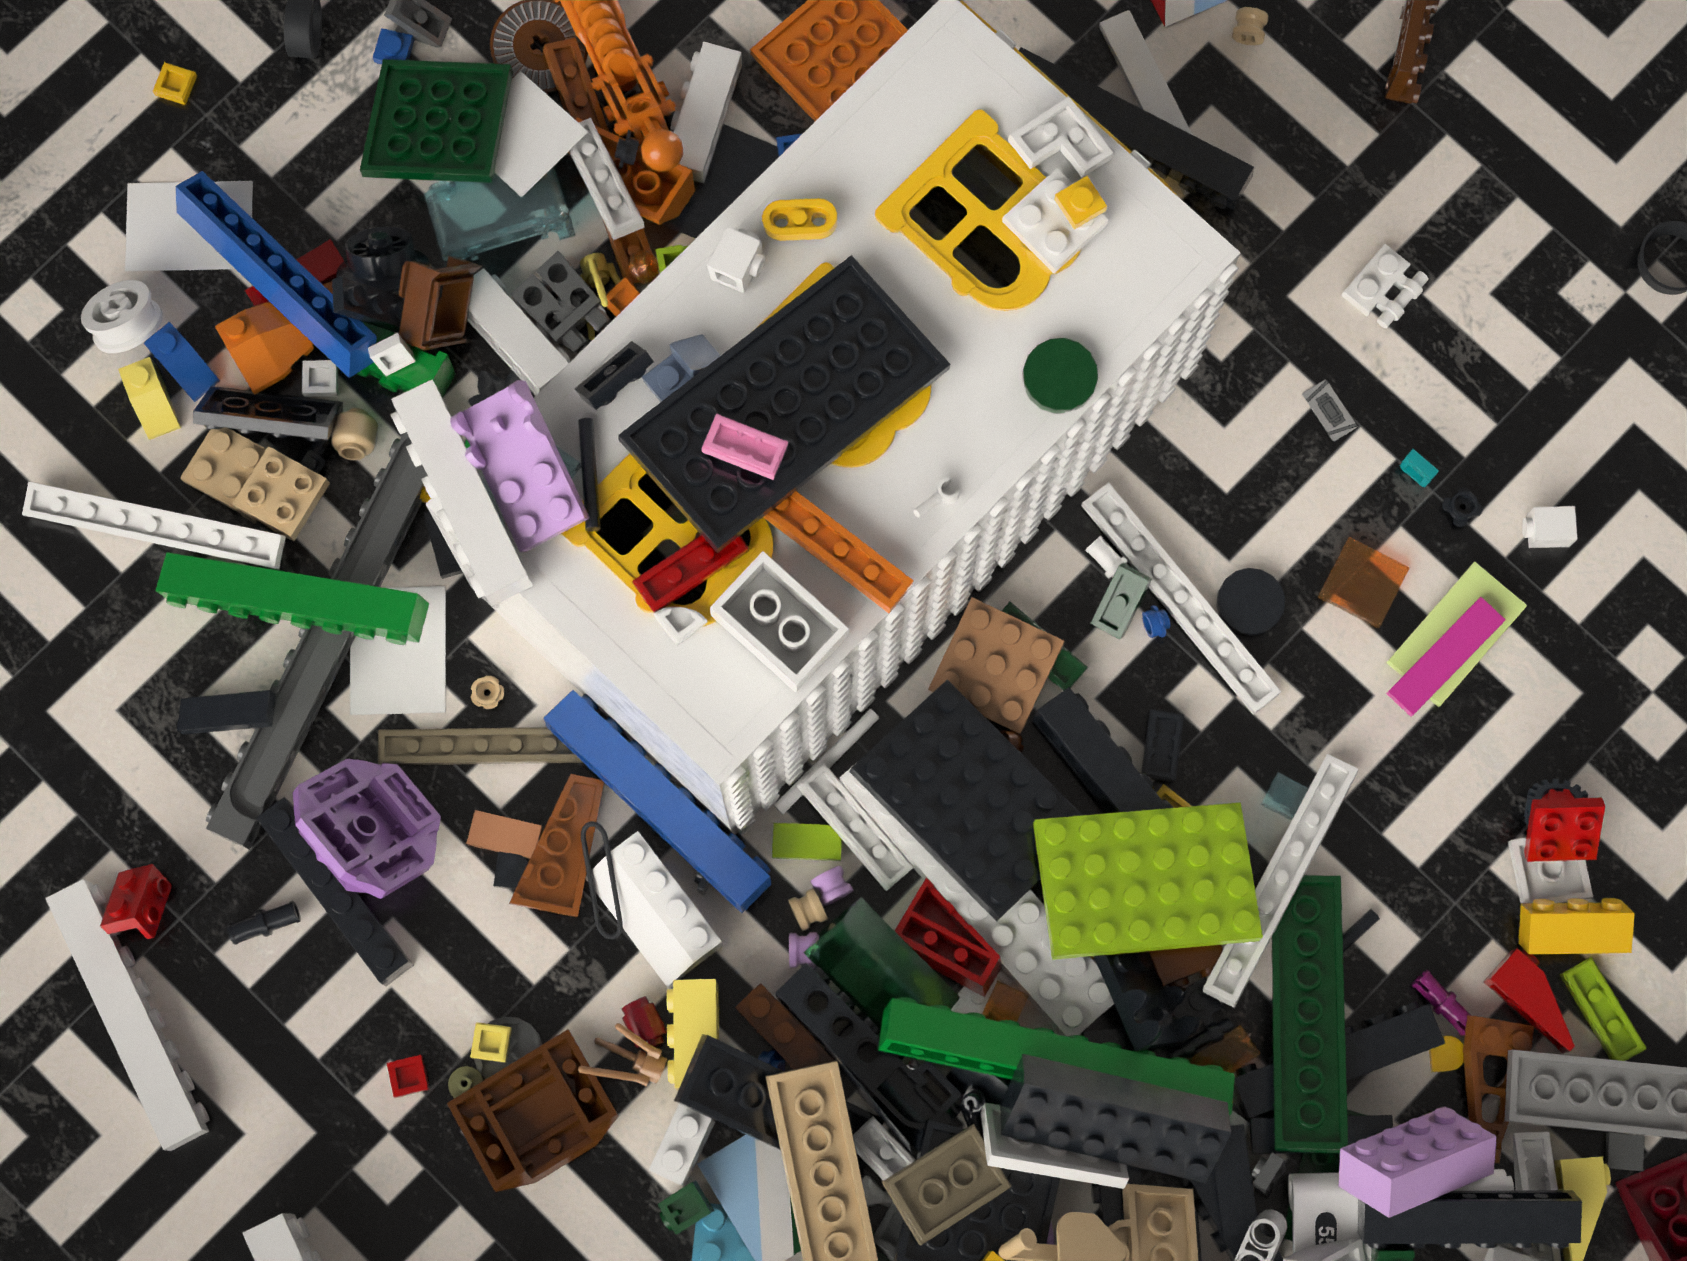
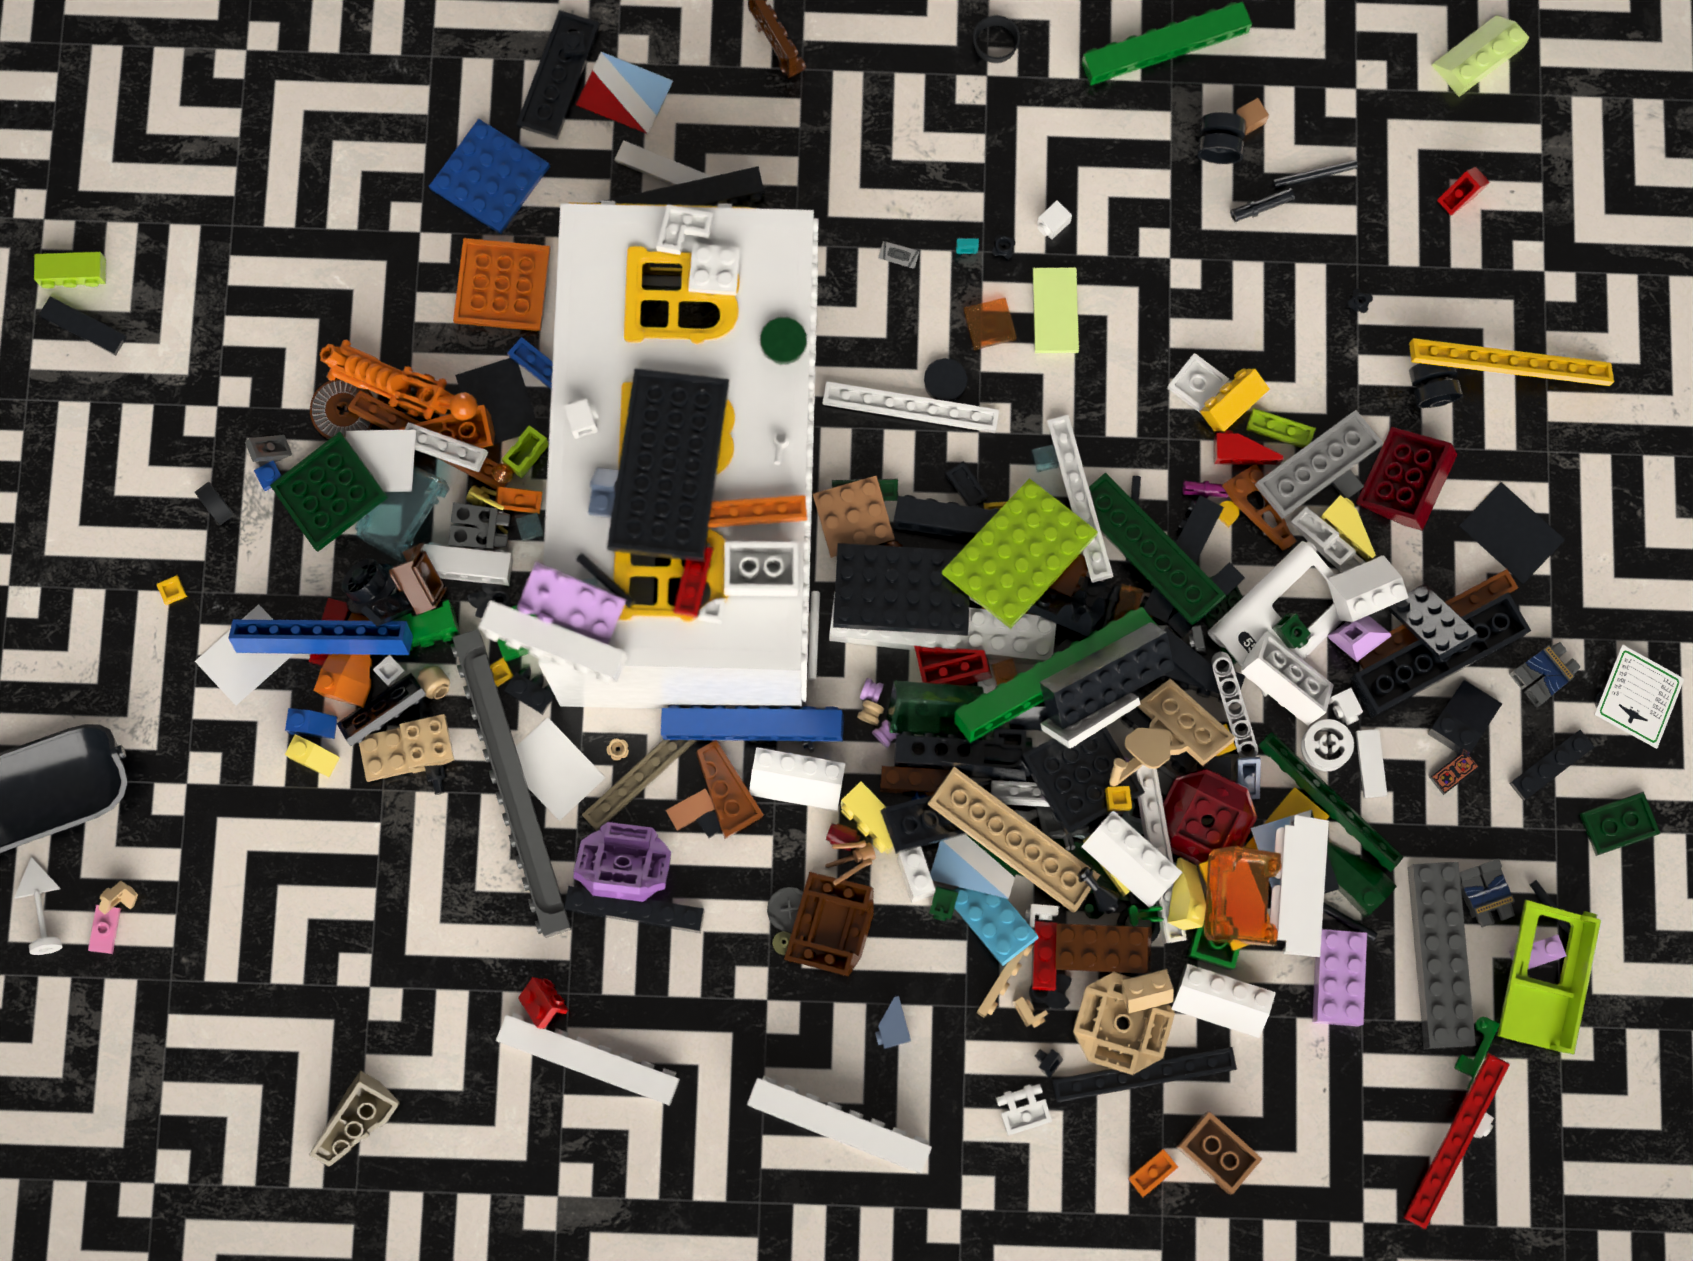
camera: 45 degrees left, 0 degrees up
white plate [22,482,286,569] -> none
white wheel [81,280,163,353] -> none
green brick [155,552,429,645] -> none
black tile [177,690,276,735] -> none
black pin [227,901,301,945] -> none
white plate [368,333,416,376] -> none
red plate [386,1055,430,1098] -> none
light yellow tile [470,1022,512,1063] -> none
black plate [574,341,654,410] -> none
black piece [581,821,623,939] -> none
black plate [614,130,640,169] -> none
white brick [671,42,742,183] -> none
bright pink plate [702,414,788,480] -> none
yellow plate [762,198,838,241] -> none
lime tile [772,823,842,861] -> none
white tile [797,763,914,891] -> none
dark tan tile [882,1124,1012,1245] -> none
black arm [960,1089,986,1134] -> none
yellow plate [1054,176,1107,230] -> none
white pin [1085,536,1129,579] -> none
plate [1090,563,1152,640] -> none
blue plate [1142,605,1170,638] -> none
tan wheel [1232,7,1269,46] -> none
lavender brick [1338,1107,1496,1218] -> none
white plate [1341,244,1428,328] -> none
black brick [1357,1190,1582,1249] -> none
dark pink tile [1386,597,1506,717] -> none
red plate [1524,779,1606,862] -> none

